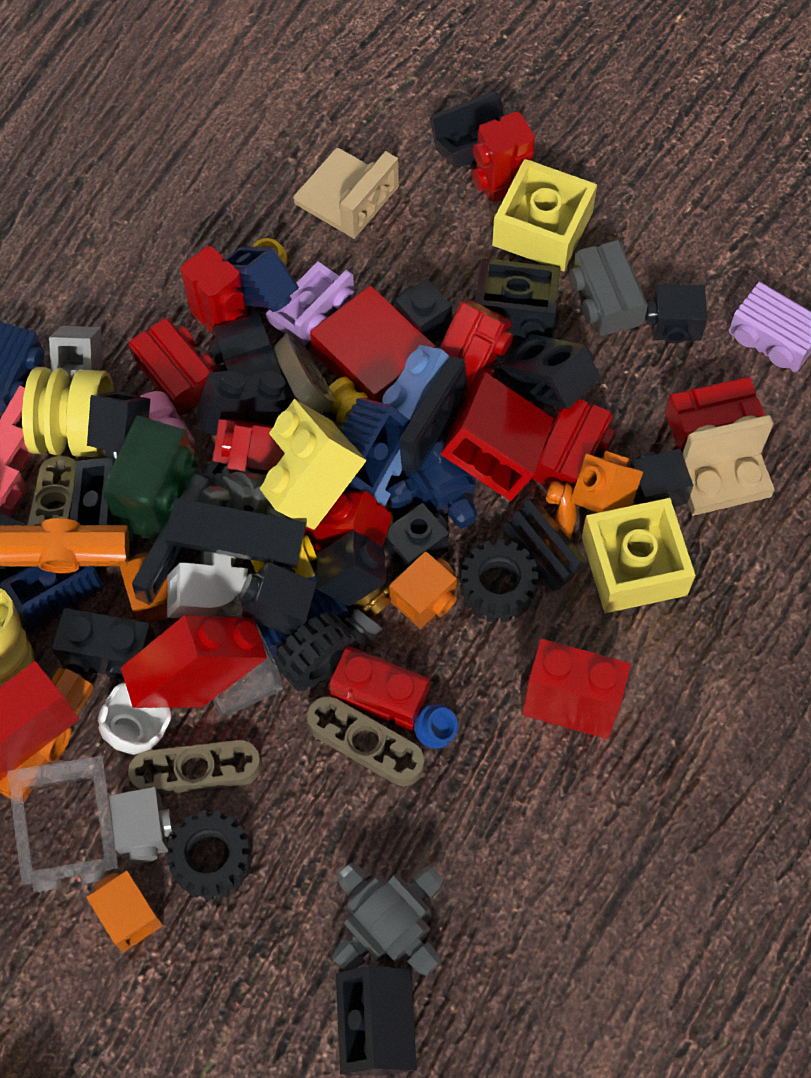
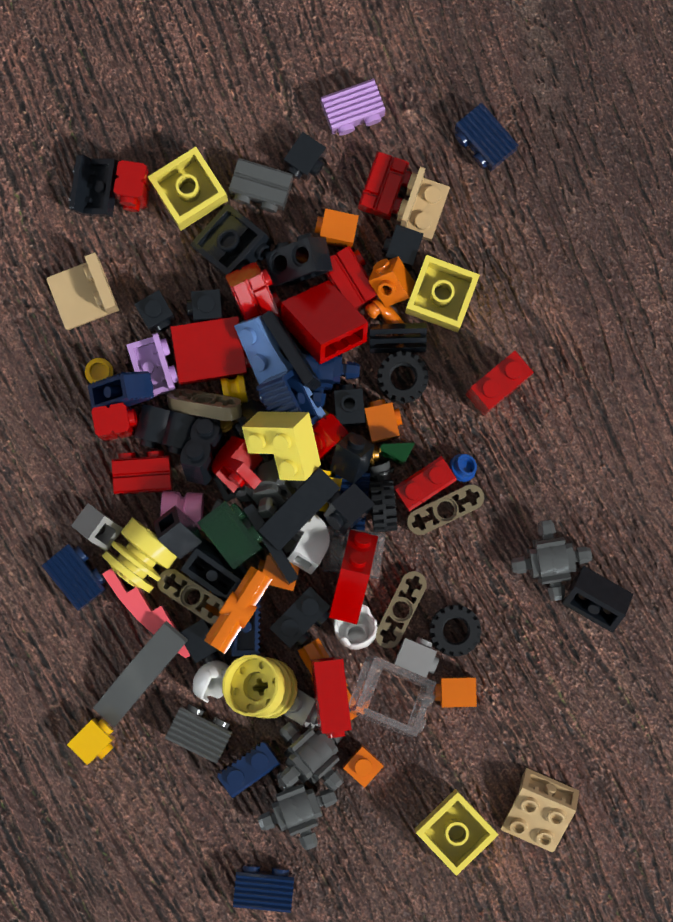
camera: 60 degrees left, 20 degrees up
none -> black brick [134,290,176,333]
none -> orange brick [314,208,359,248]
none -> dark green slope [379,443,415,466]

